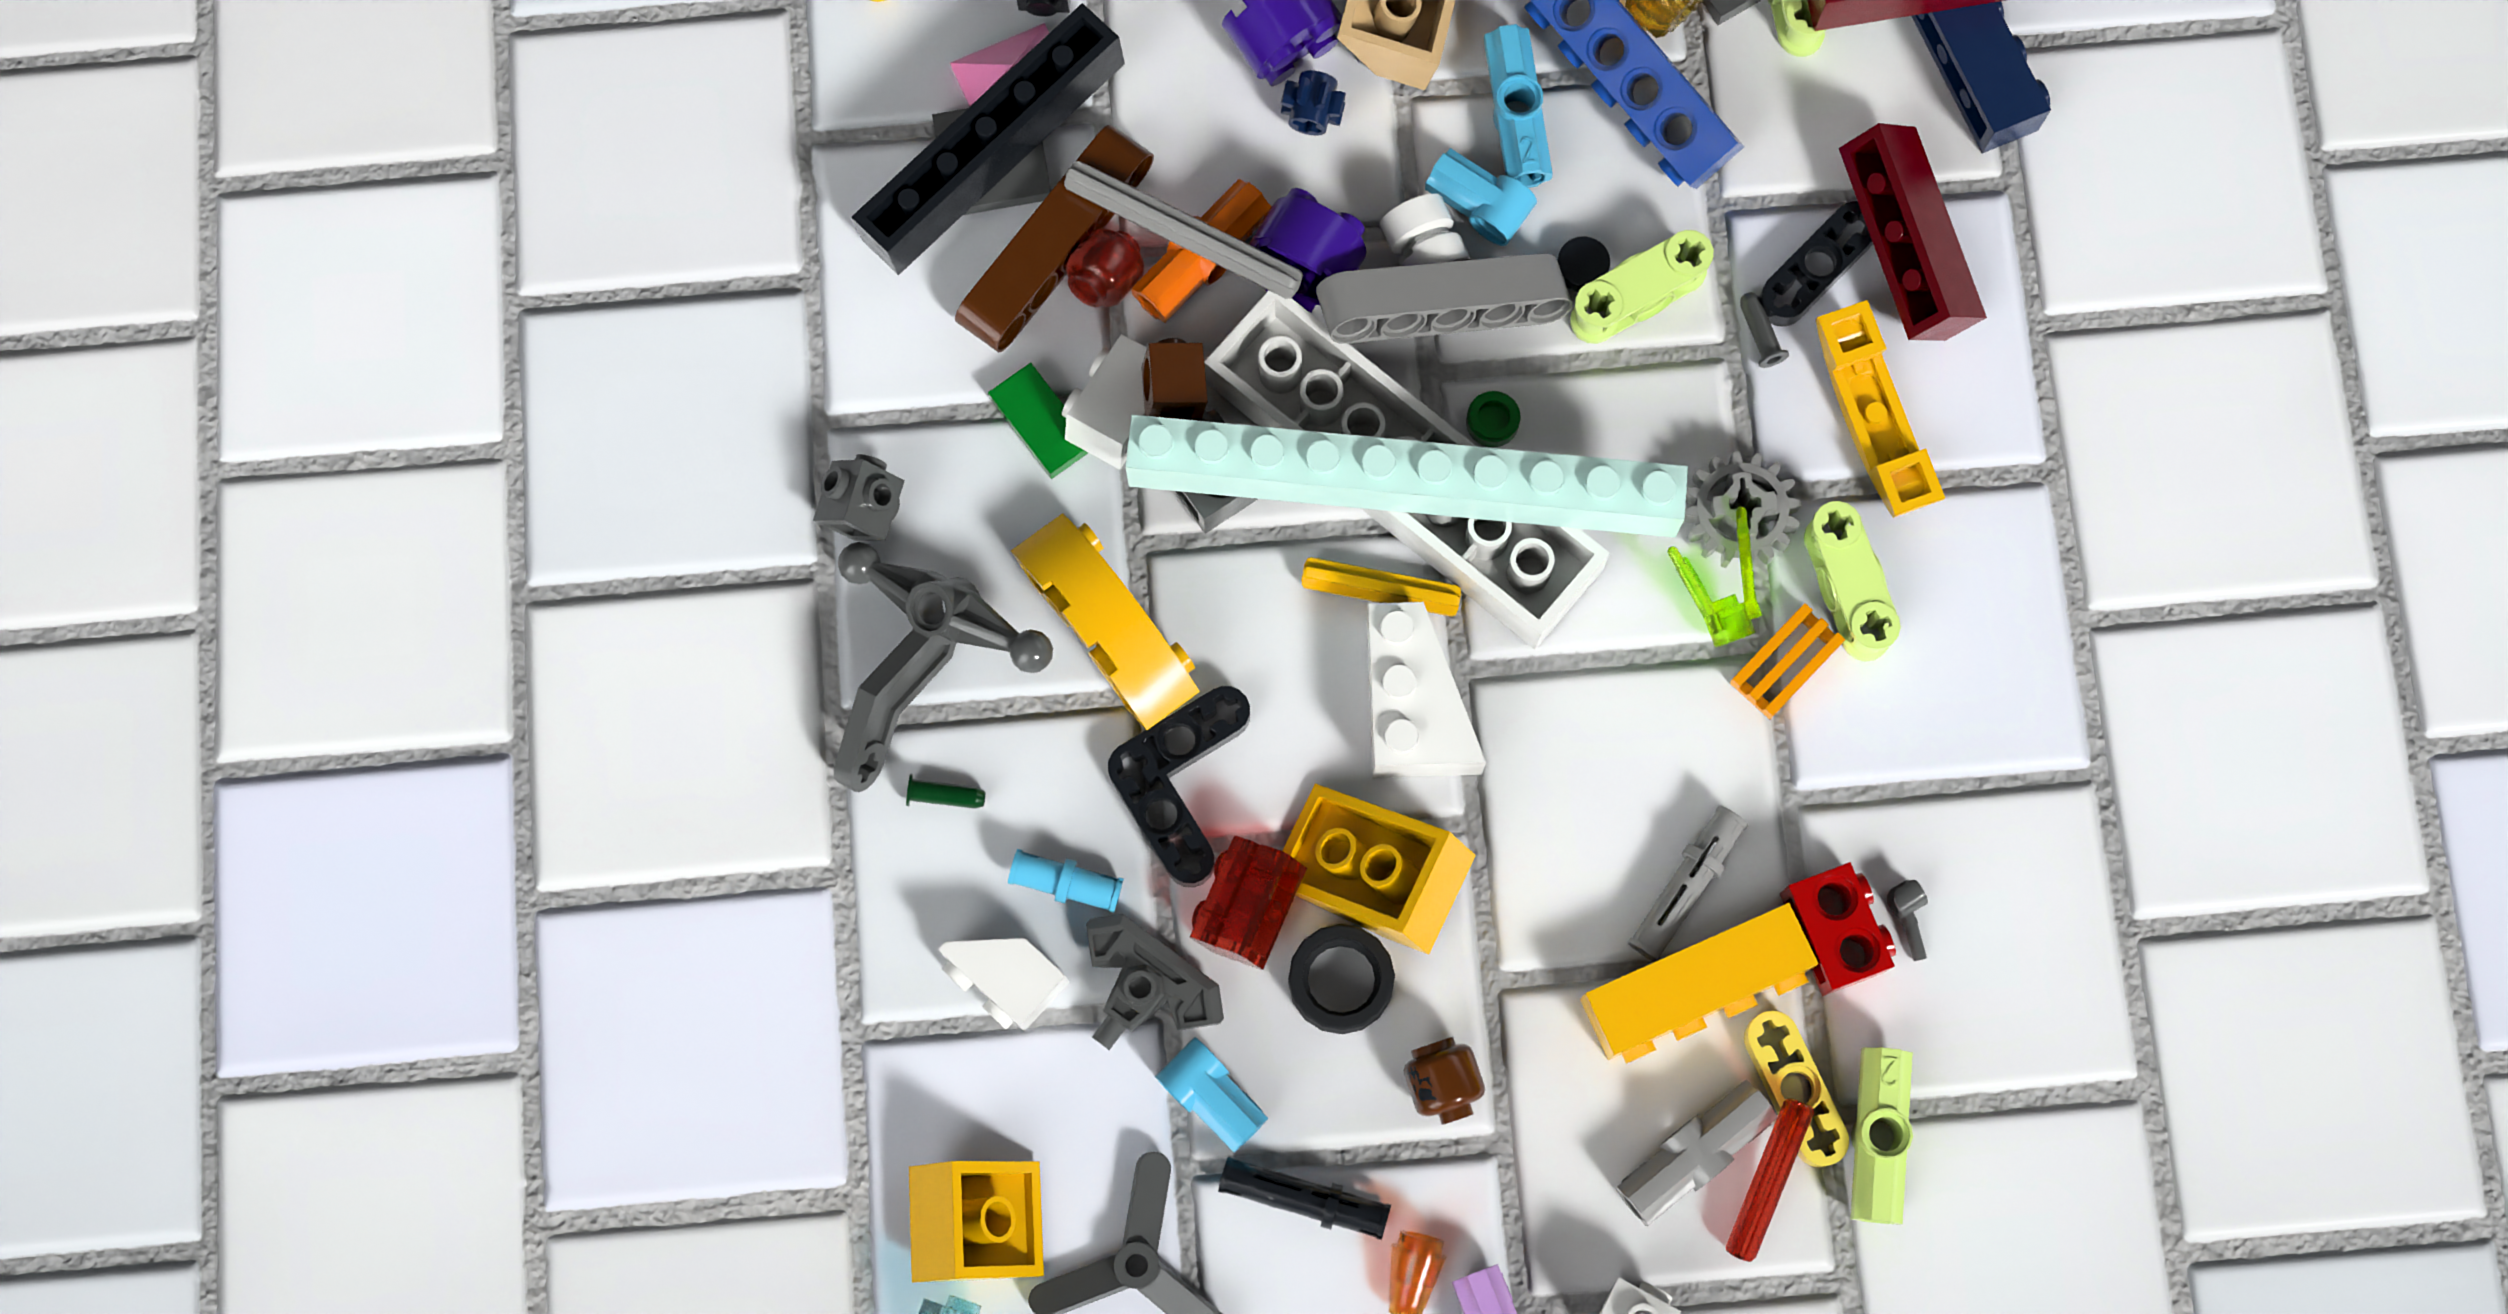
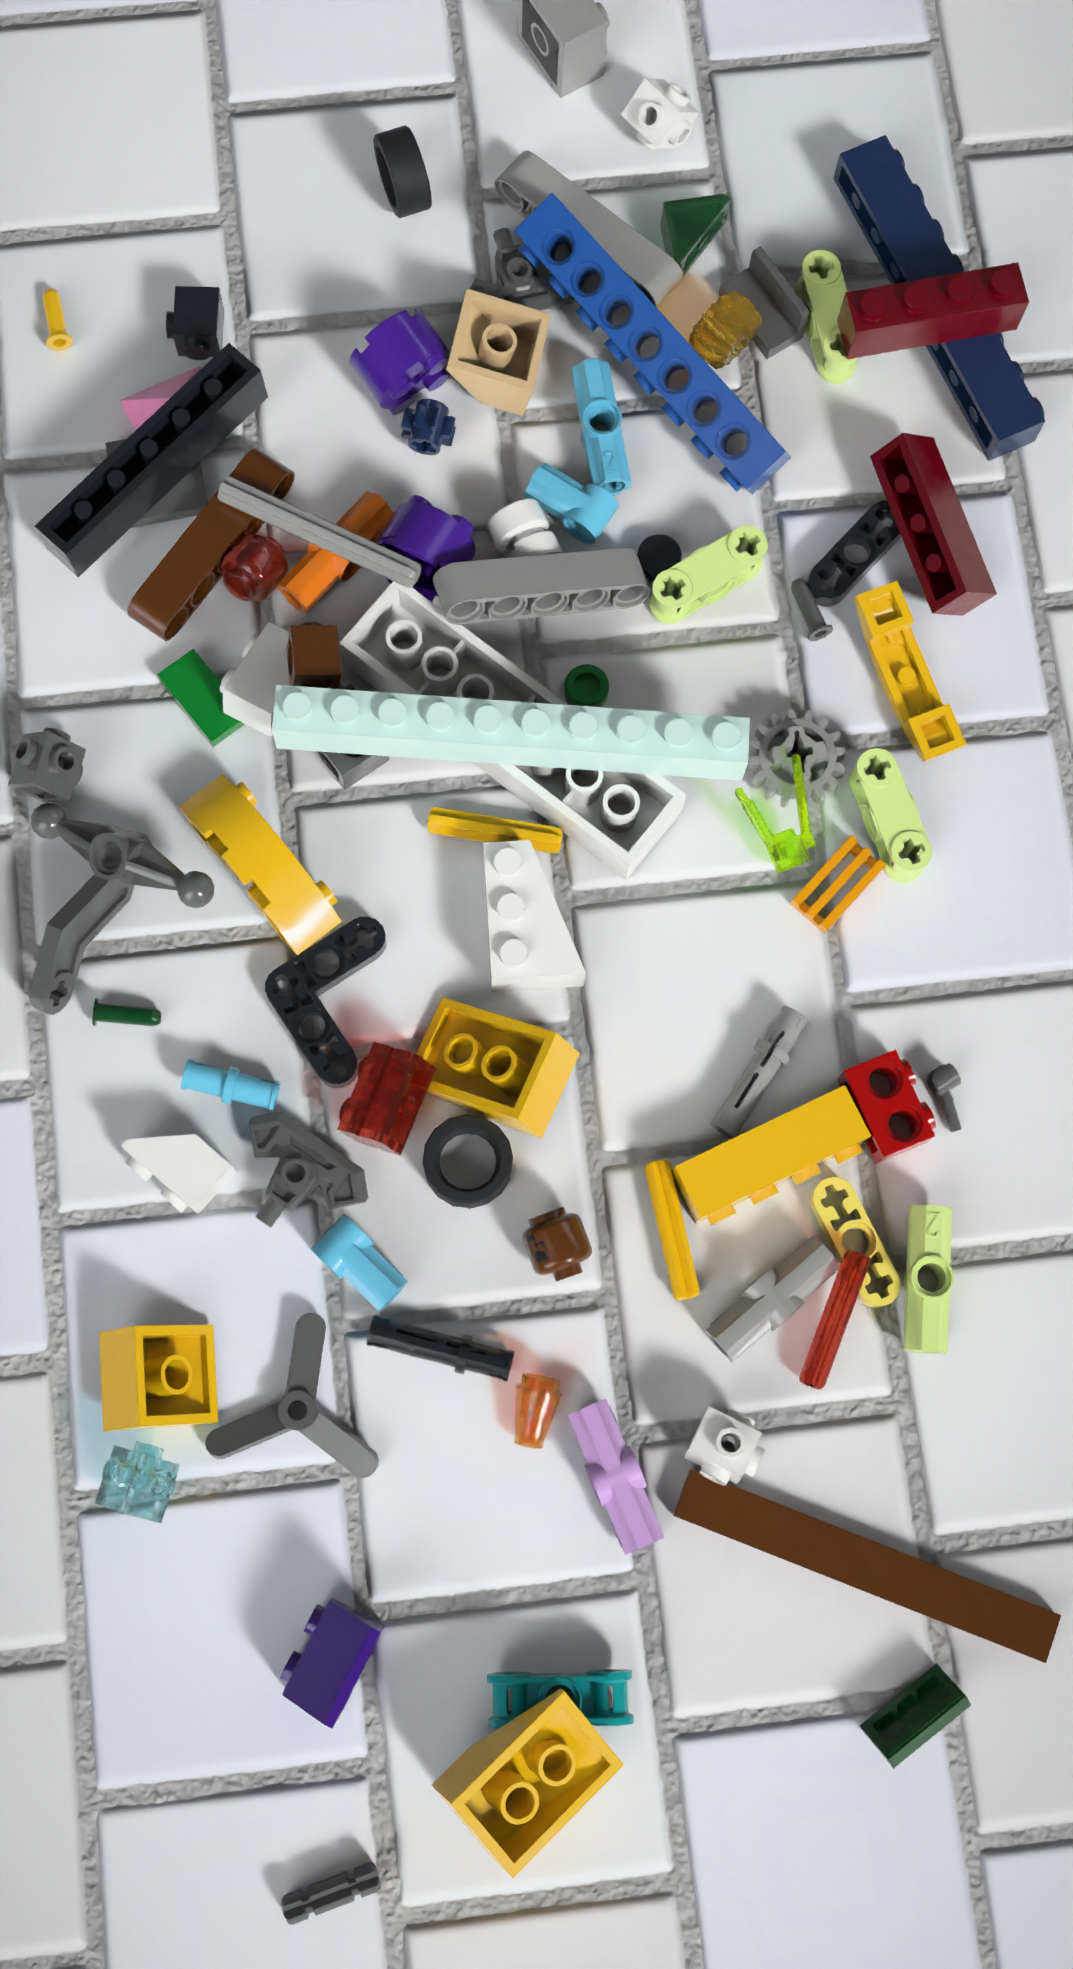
camera: 10 degrees left, 0 degrees up
none -> yellow axle [645,1160,700,1301]

